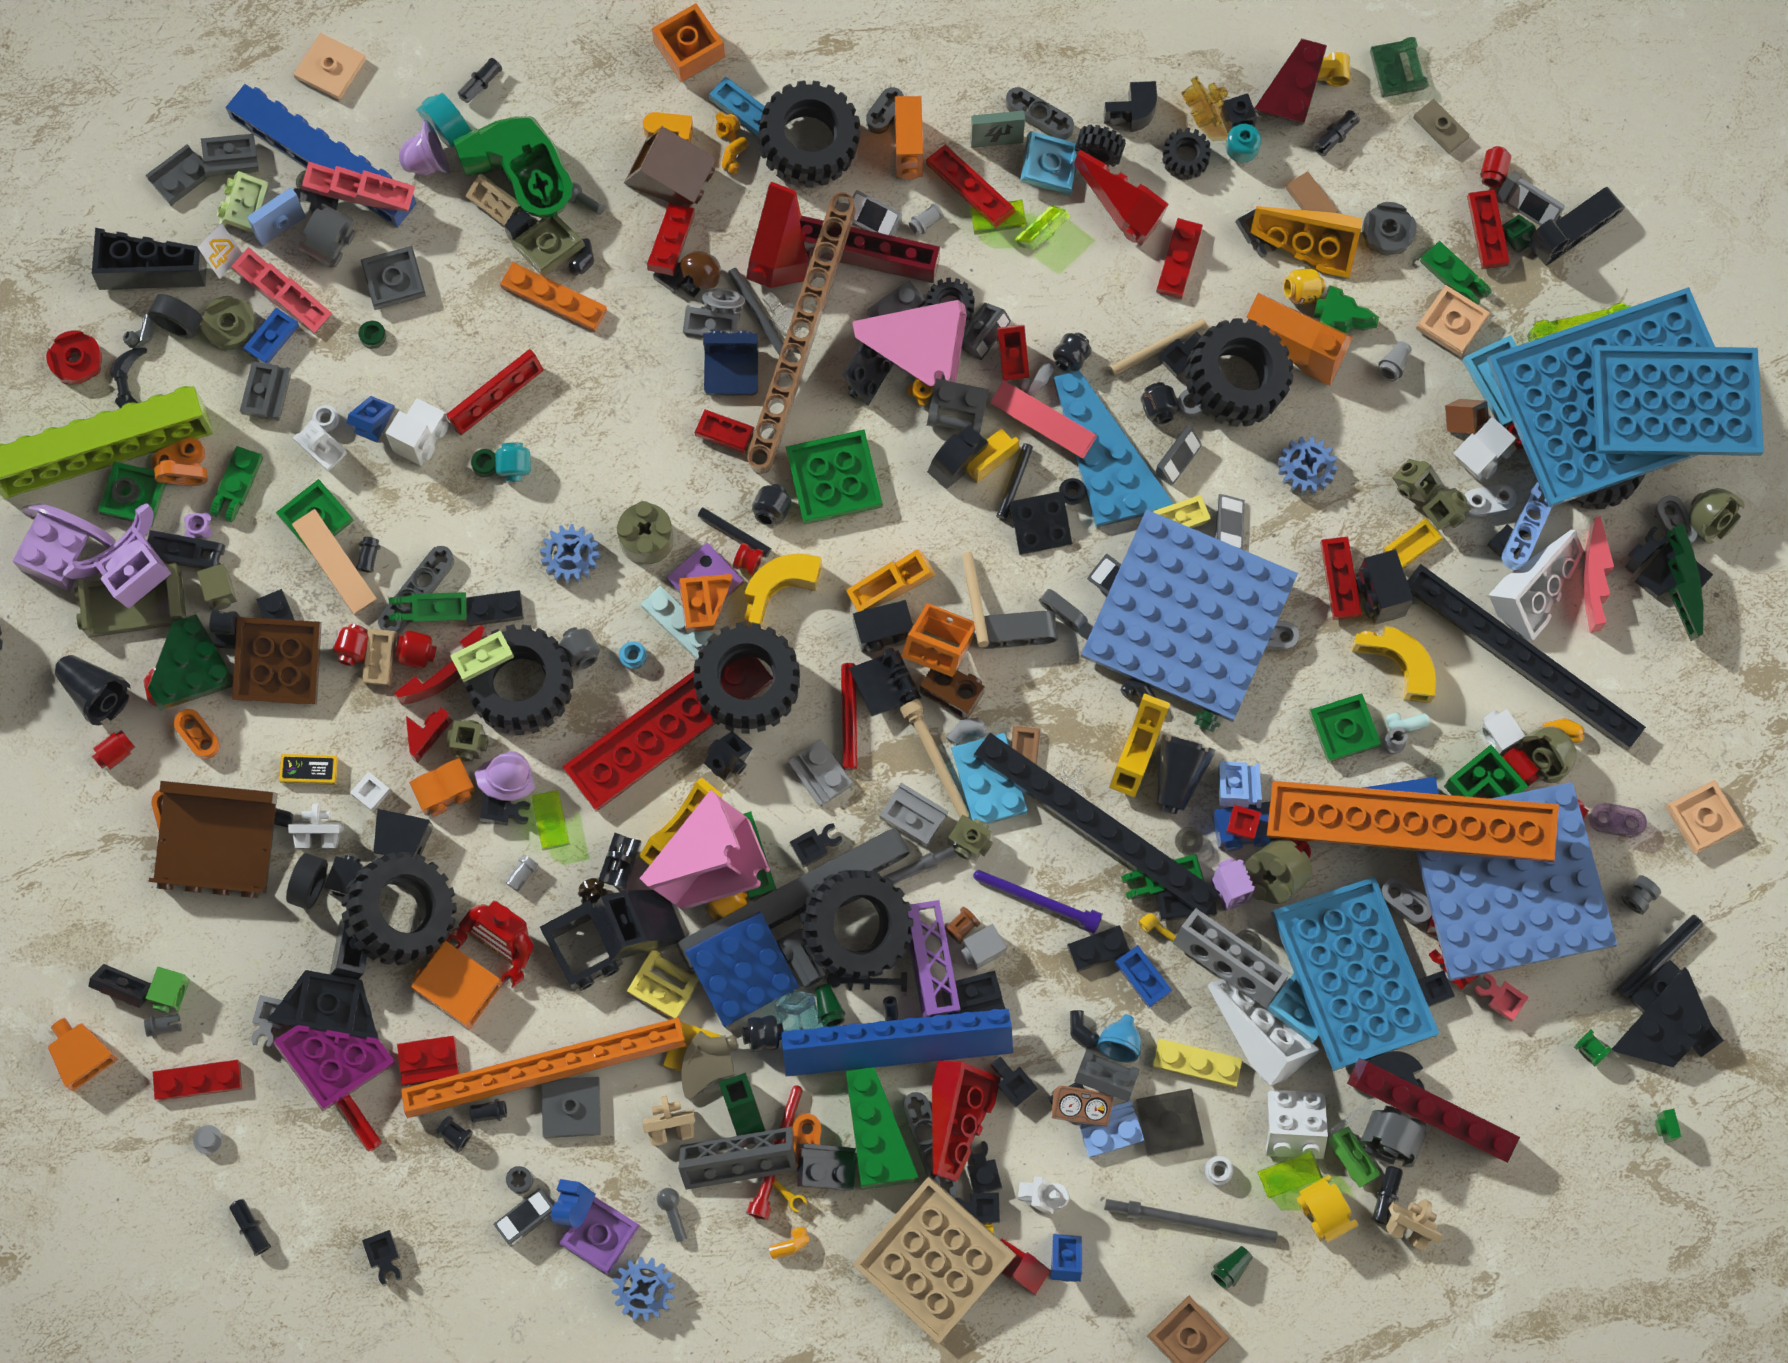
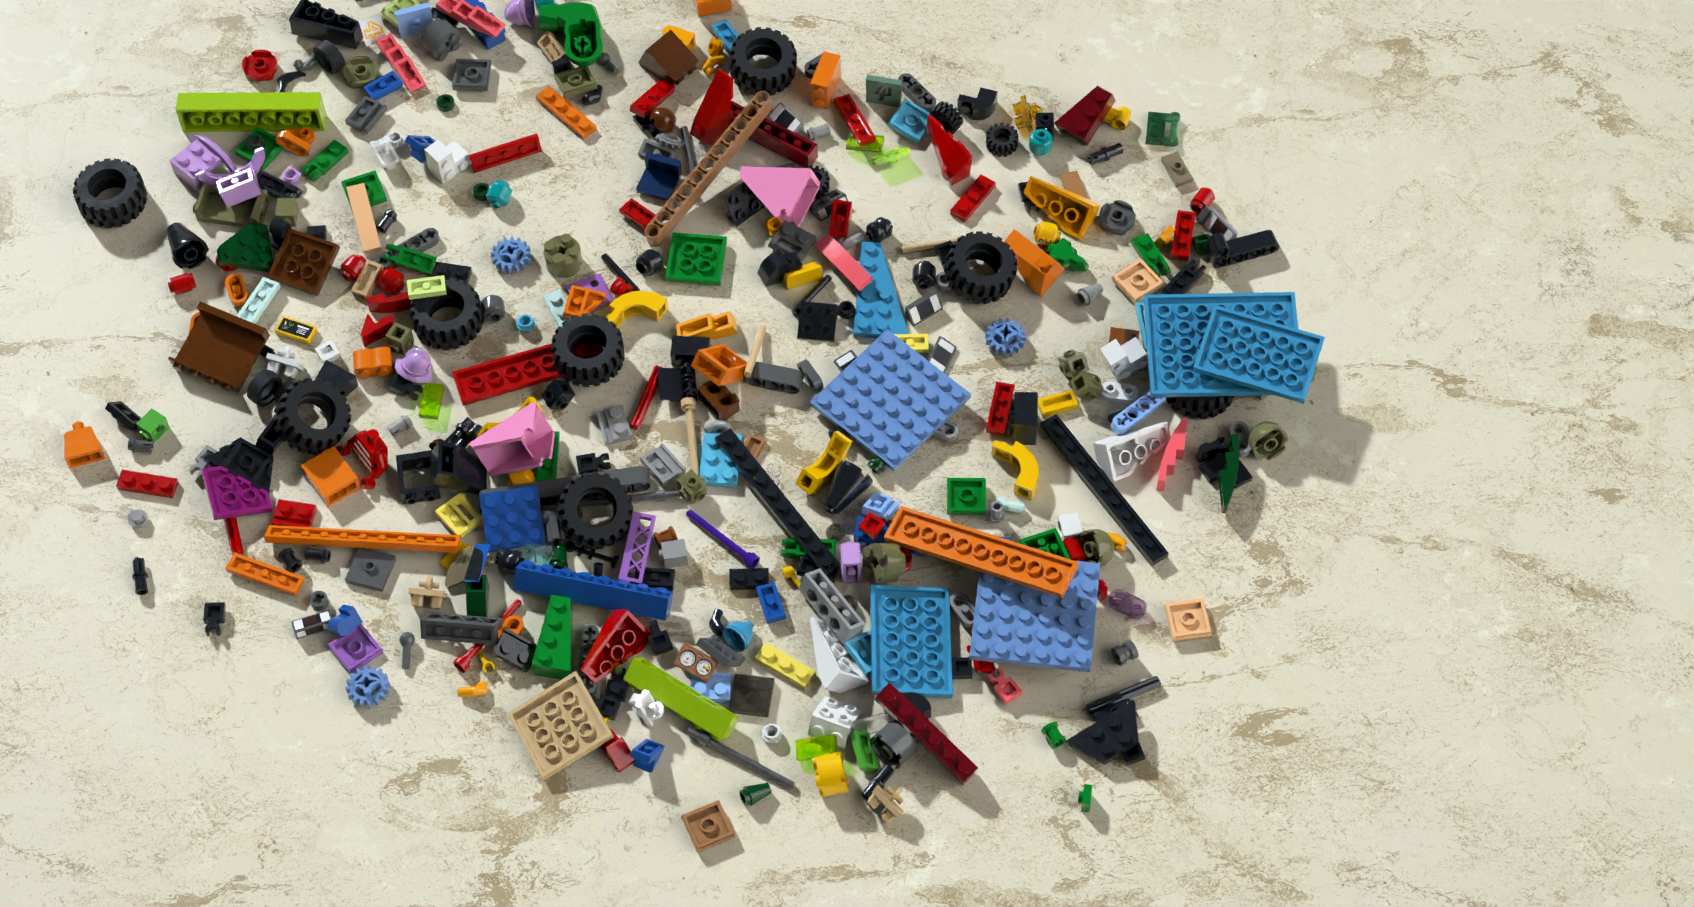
camera: 20 degrees right, 15 degrees down
none -> orange plate [225,552,305,597]
none -> light aqua plate [237,277,281,324]
none -> black sticker [464,544,491,582]
none -> lime brick [623,657,740,741]
none -> light orange plate [1154,225,1175,248]
none -> black hinge [1162,259,1207,294]

